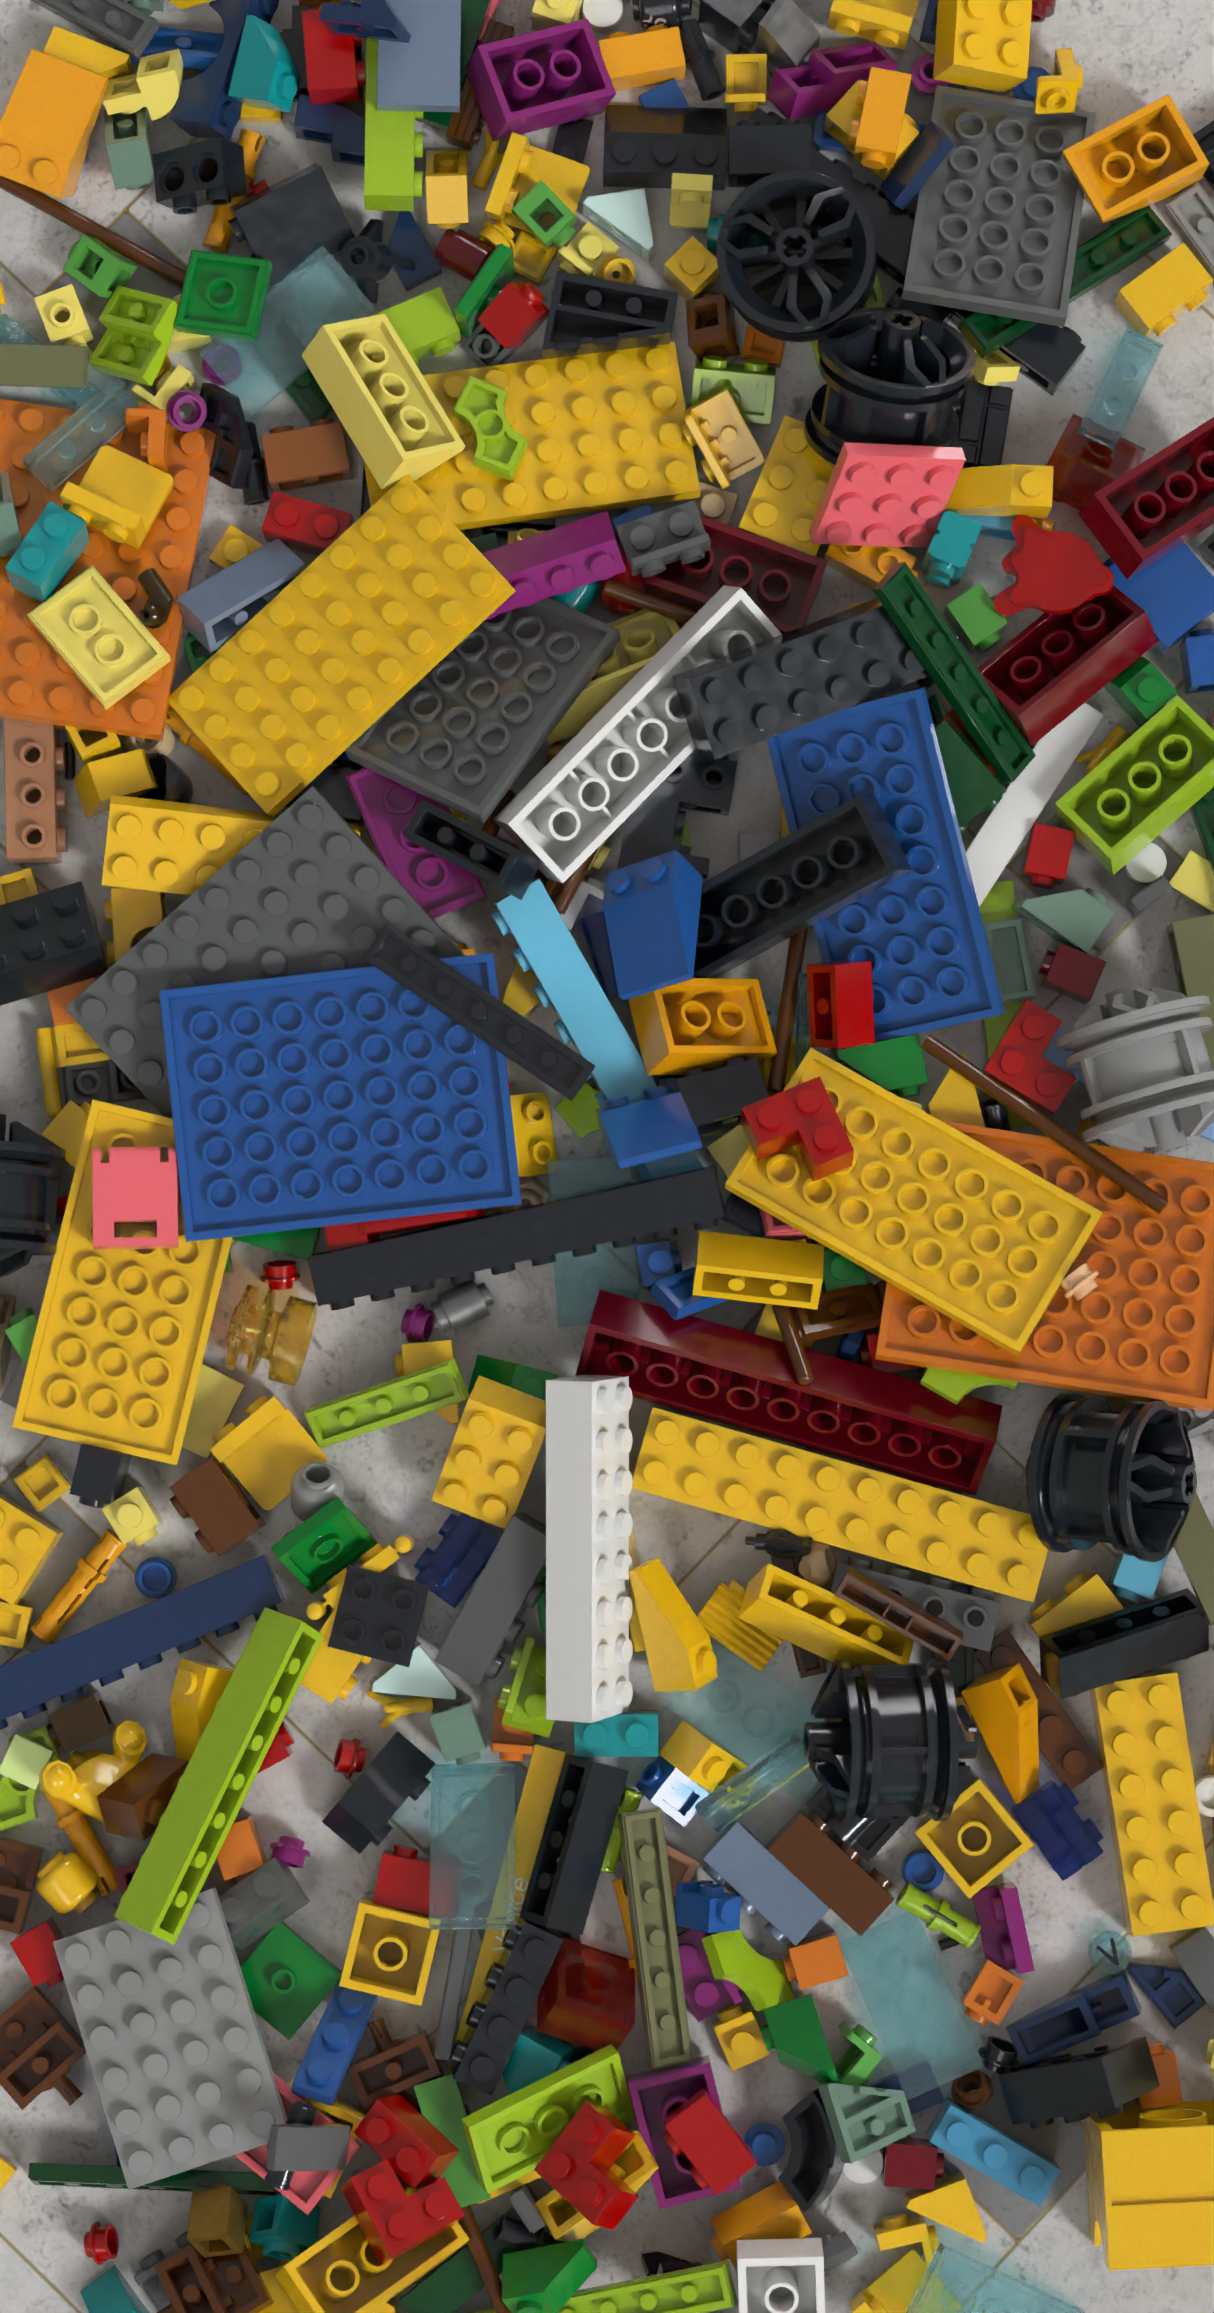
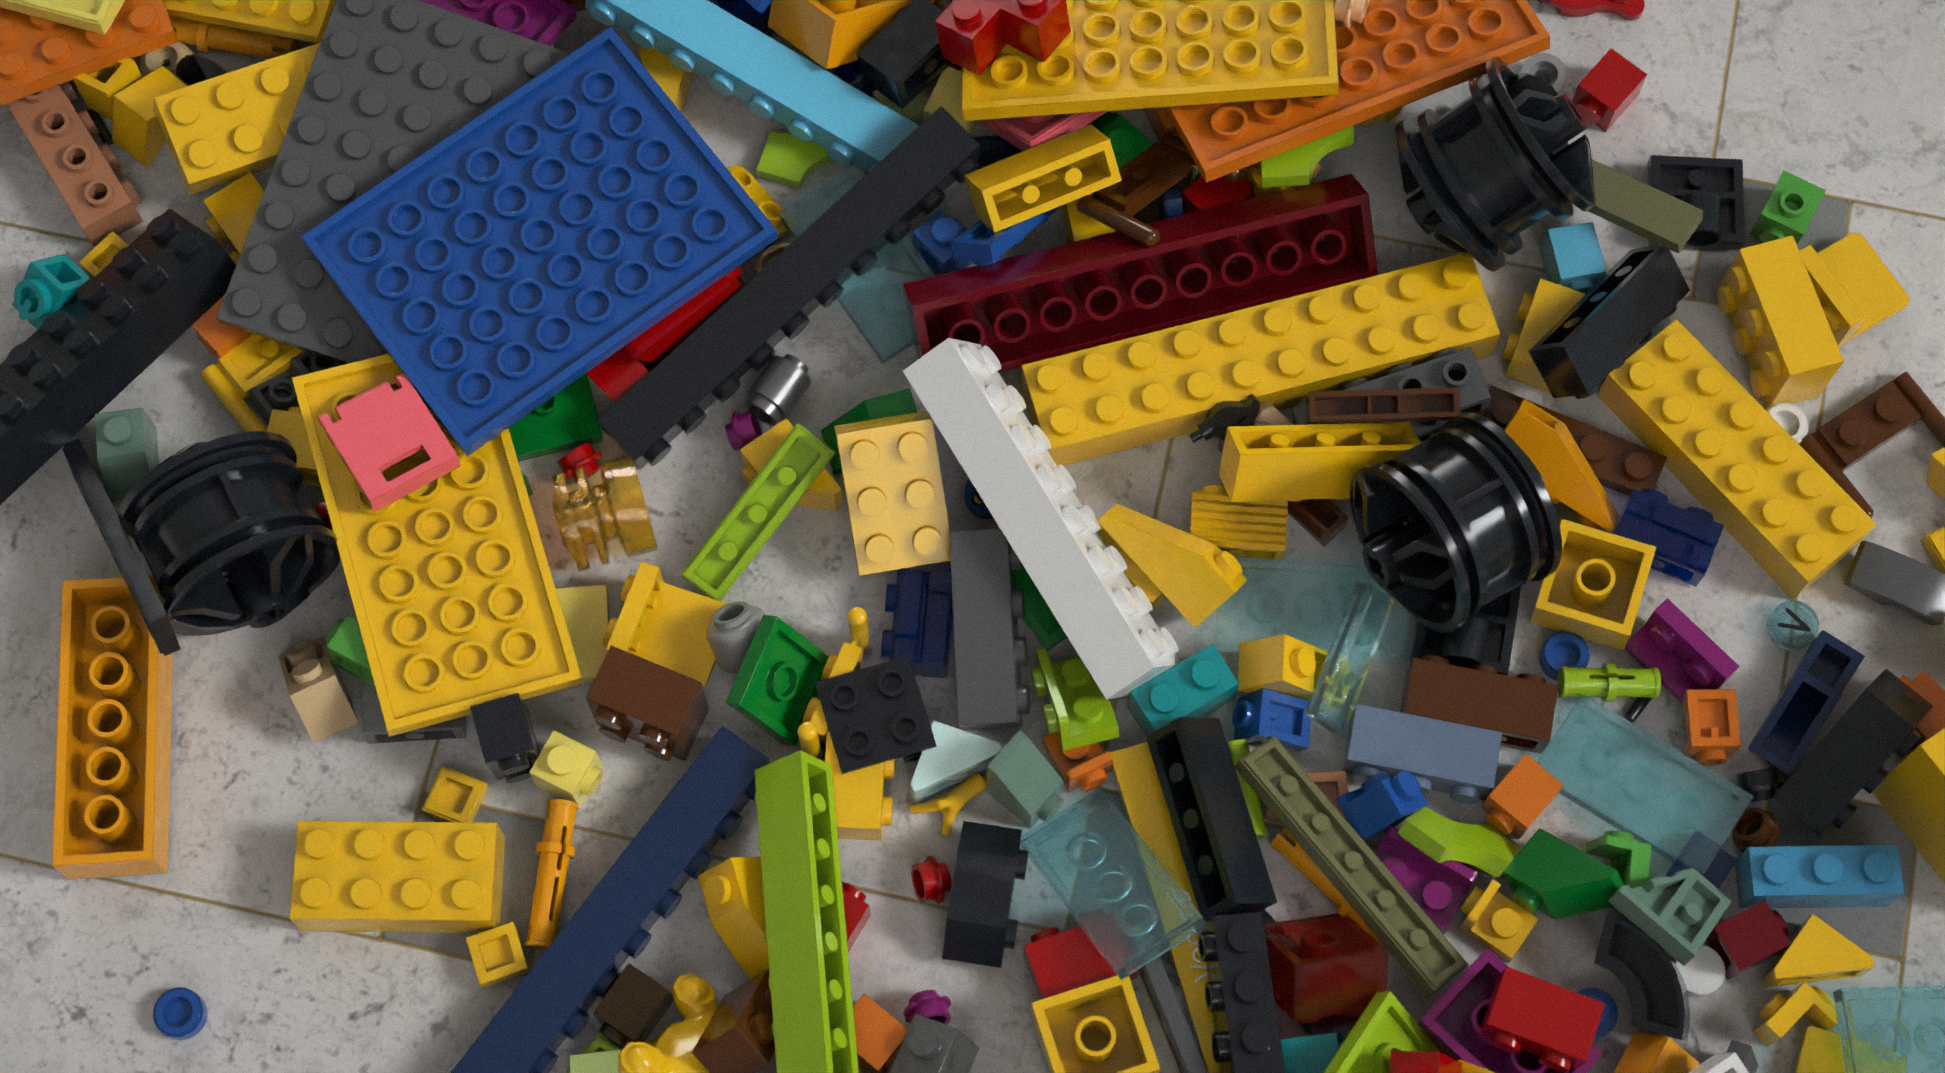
camera: 30 degrees left, 15 degrees down
blue plate [135,1557,177,1599] -> none
black tile [363,923,596,1101] -> none
blue slope [596,1084,703,1169] -> none
dark blue tile [1124,1962,1206,2029] -> none

